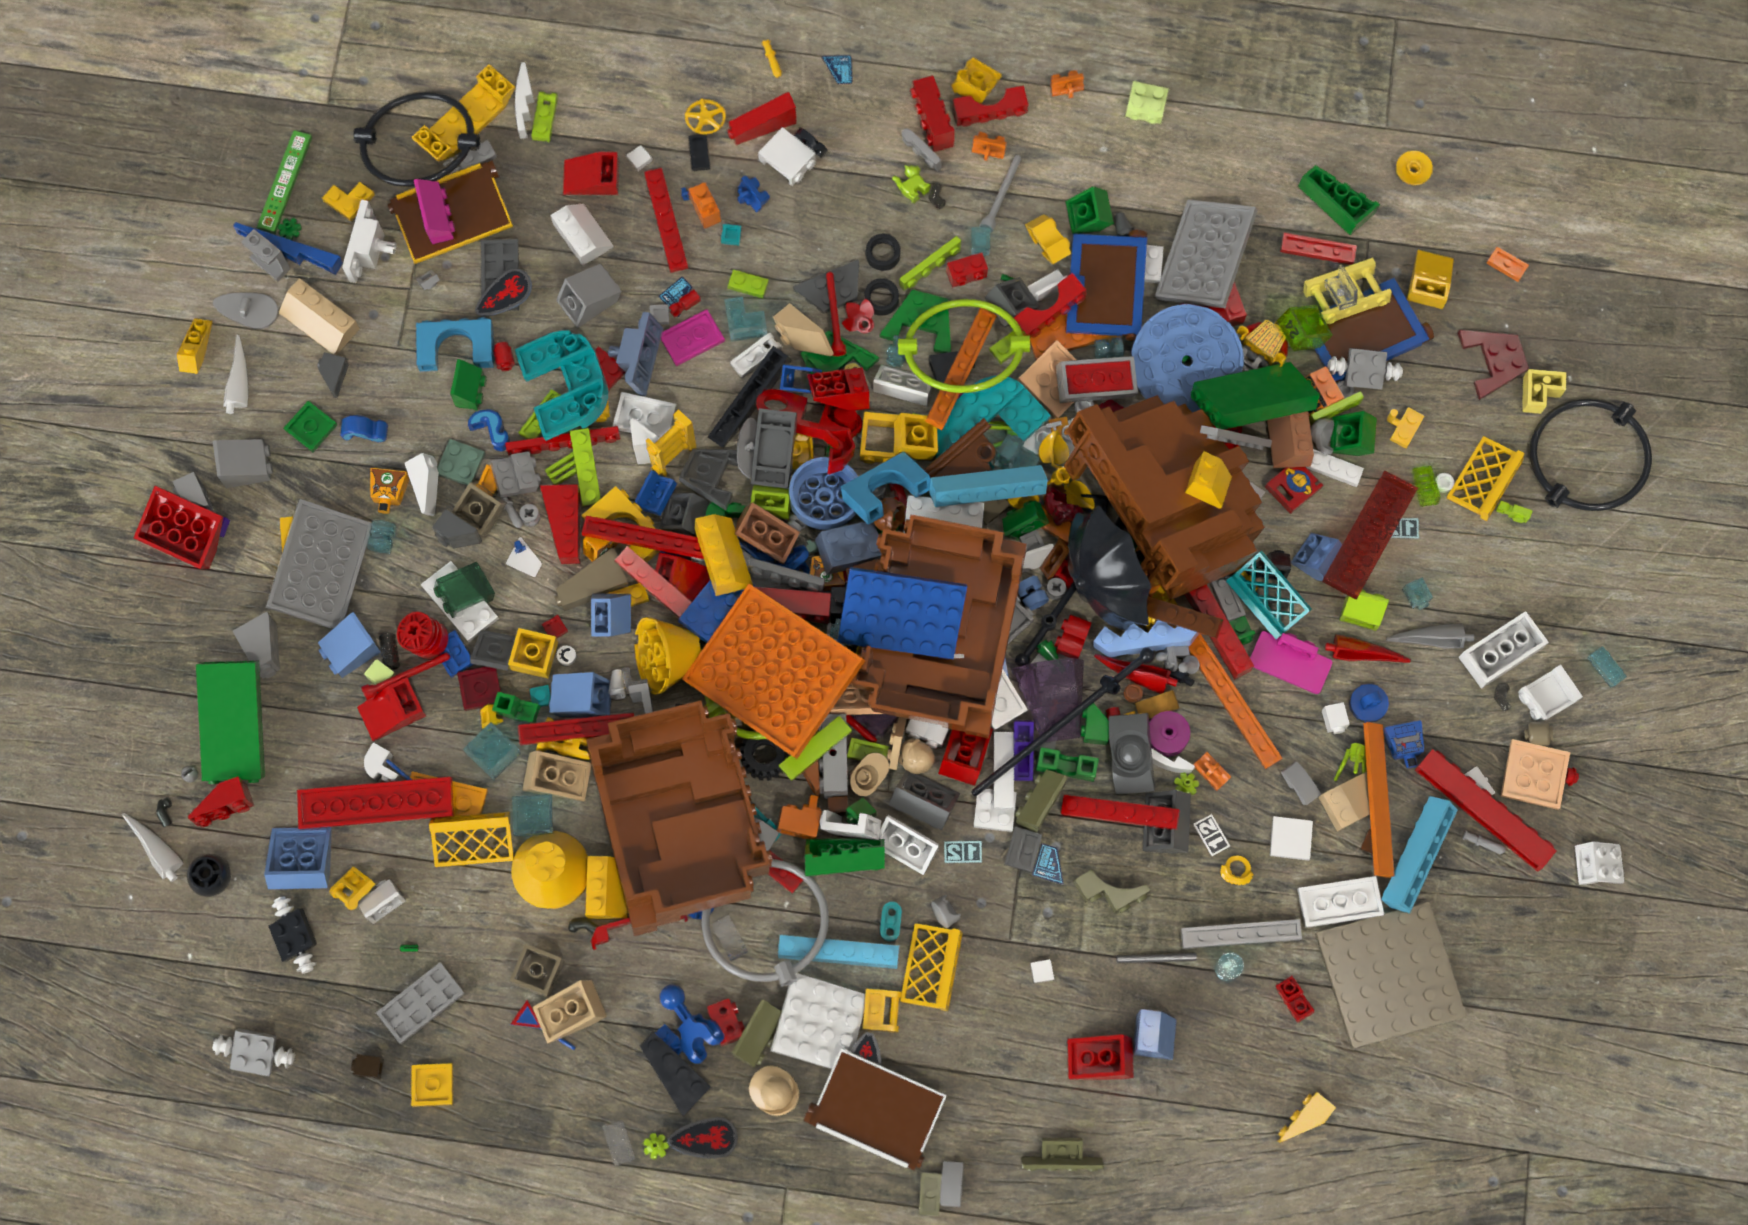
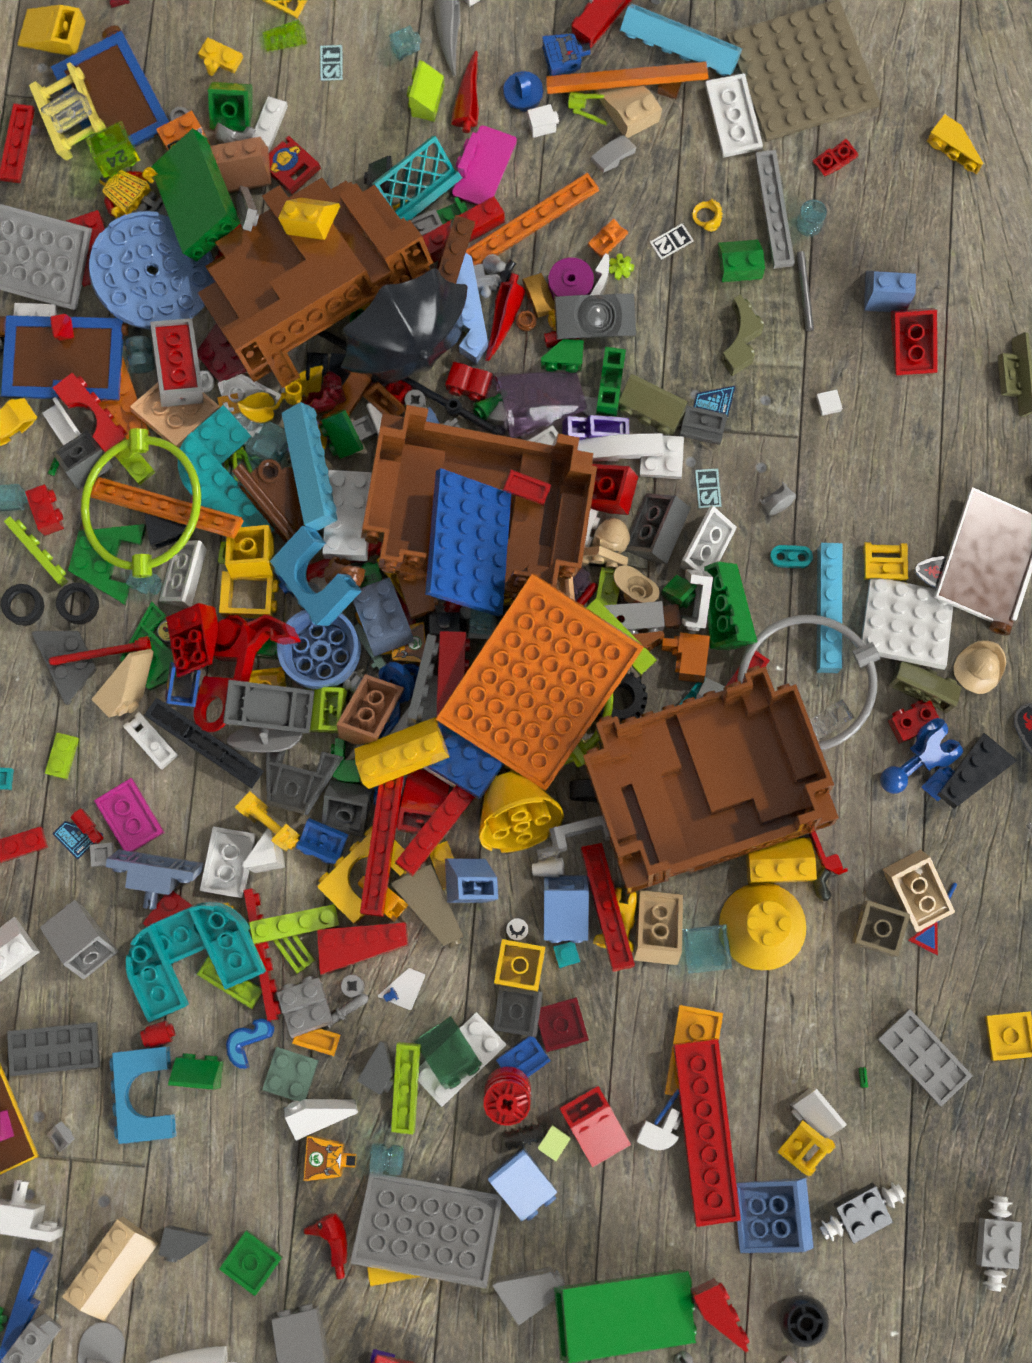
camera: 90 degrees left, 5 degrees up
blue animal [340,415,388,442] -> none
dark brown brick [351,1054,384,1079] -> none
red piece [361,653,450,701] -> none
yellow fence [429,812,514,867] -> none
dark tan brick [451,482,507,535] -> none
clear light blue brick [463,722,521,781] -> none
shield [475,269,532,316] -> none
yellow tile [480,705,503,729] -> none
green brick [492,692,541,723] -> none
red tile [541,615,568,638] -> none
clear light blue brick [724,296,767,342] -> none
red plate [842,299,874,334] -> none
yellow fence [900,924,963,1011] -> none
black bar [971,648,1155,796] -> none
red plate [1061,795,1180,830] -> none
dark grey slope [1143,790,1191,854] -> none
white tile [1270,816,1313,861] -> none
medium blue slope [1291,533,1349,583] -> none
lime tile [1309,391,1364,426] -> none
clear red plate [1322,470,1418,600] -> none
light grey plate [1327,348,1403,390] -> none
white tile [1434,473,1454,493] -> none
none -> red slope [50,314,74,341]
none -> red animal [303,1213,347,1279]
none -> lime plate [391,1042,420,1135]
none -> red tile [503,470,551,506]
none -> green slope [717,239,765,282]

